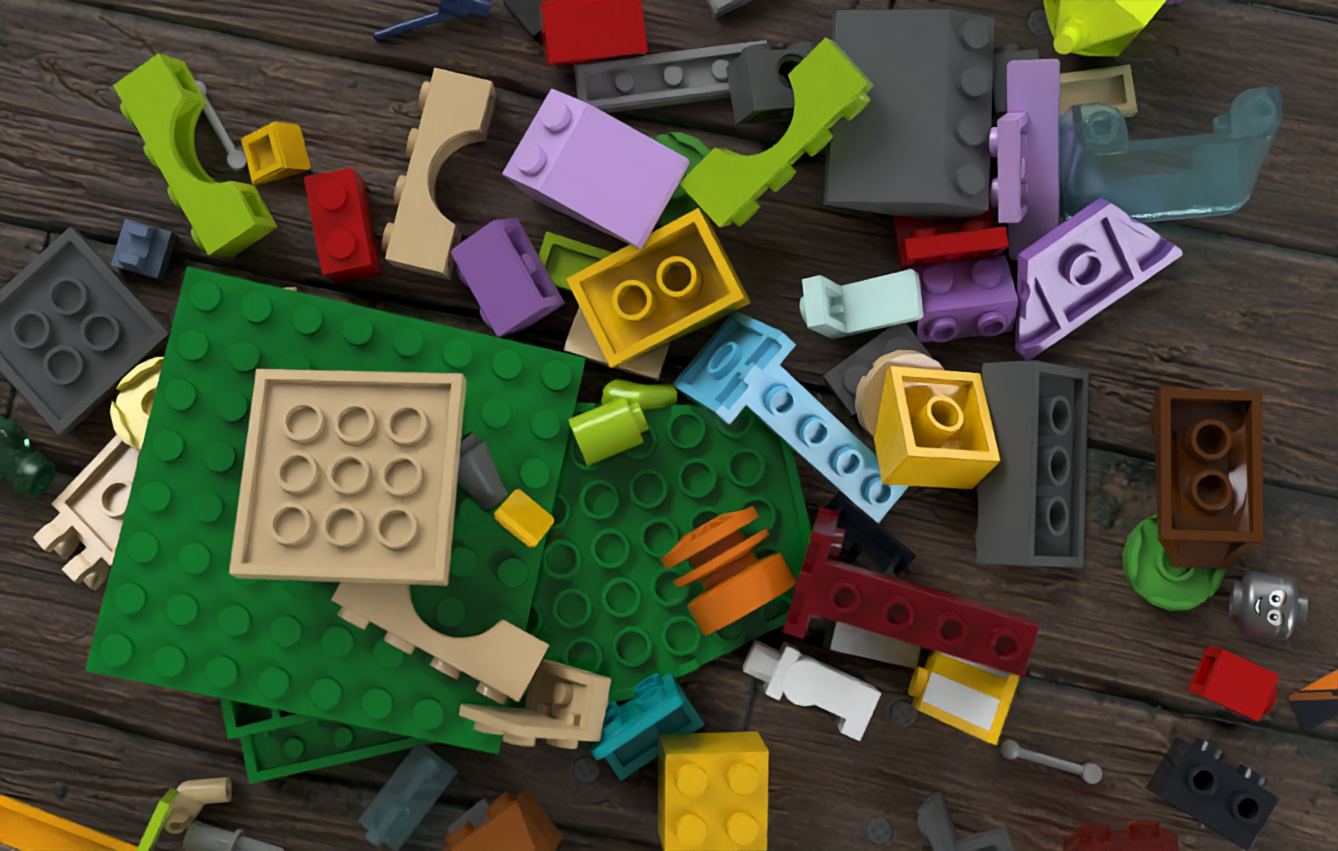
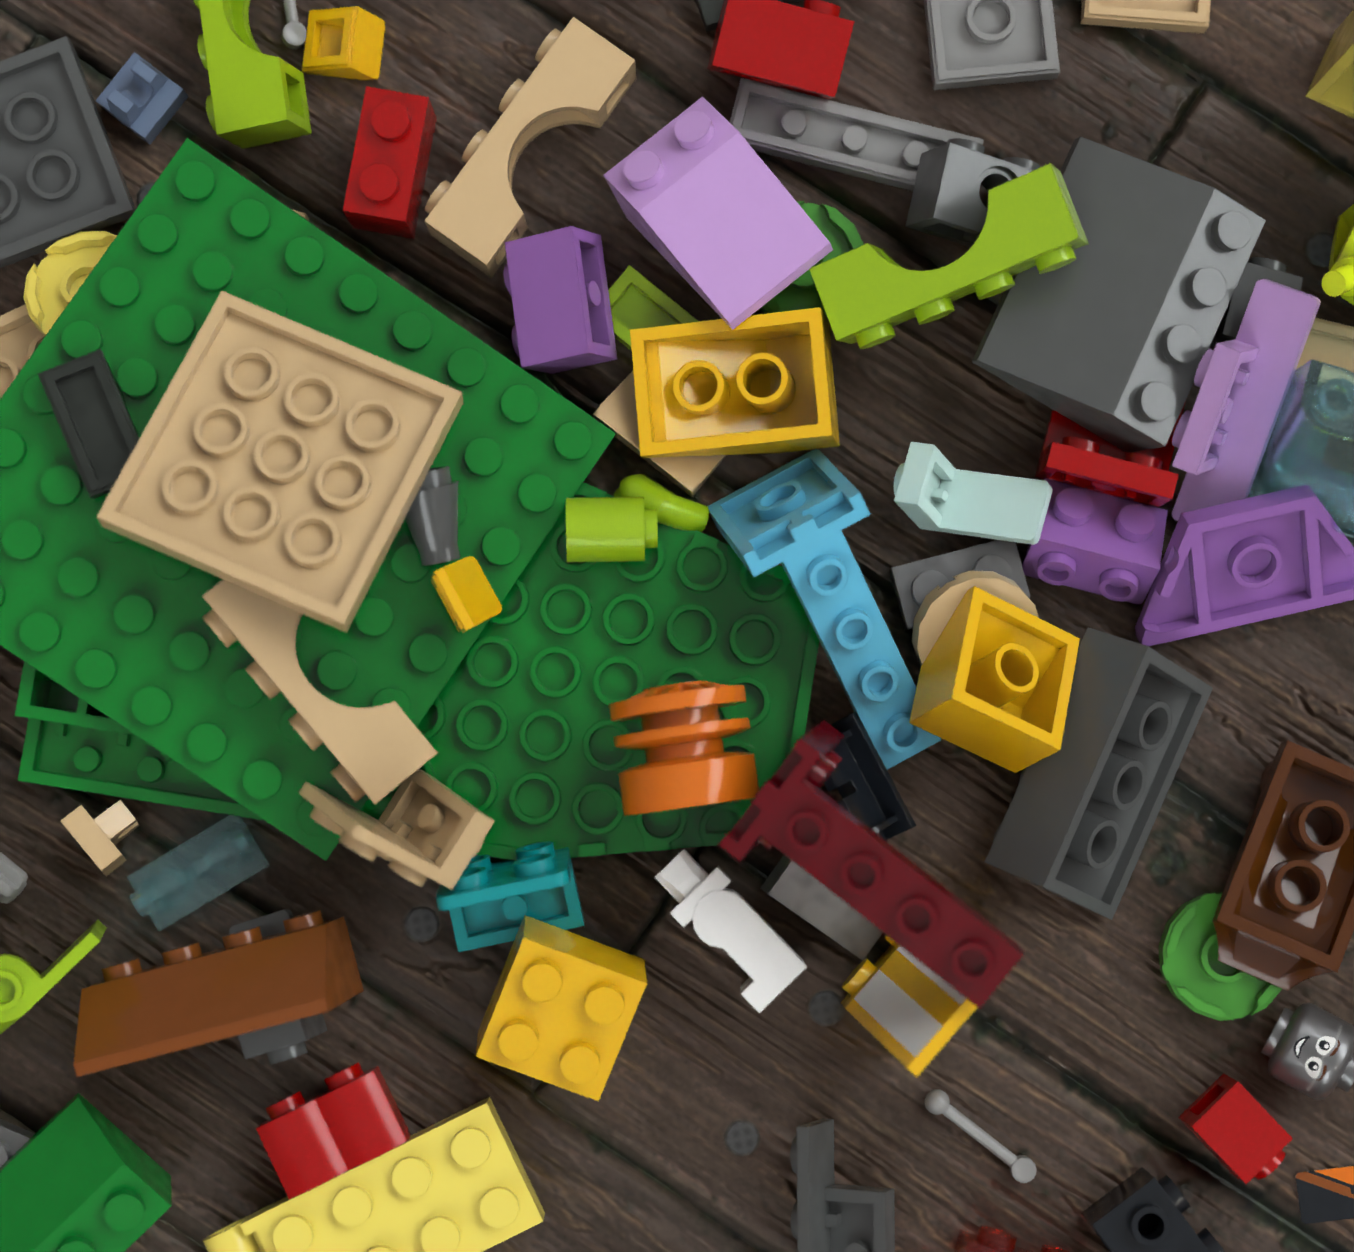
camera: 15 degrees right, 0 degrees up
none -> pearl dark grey tile [38,349,140,499]
none -> tan tile [60,800,140,876]

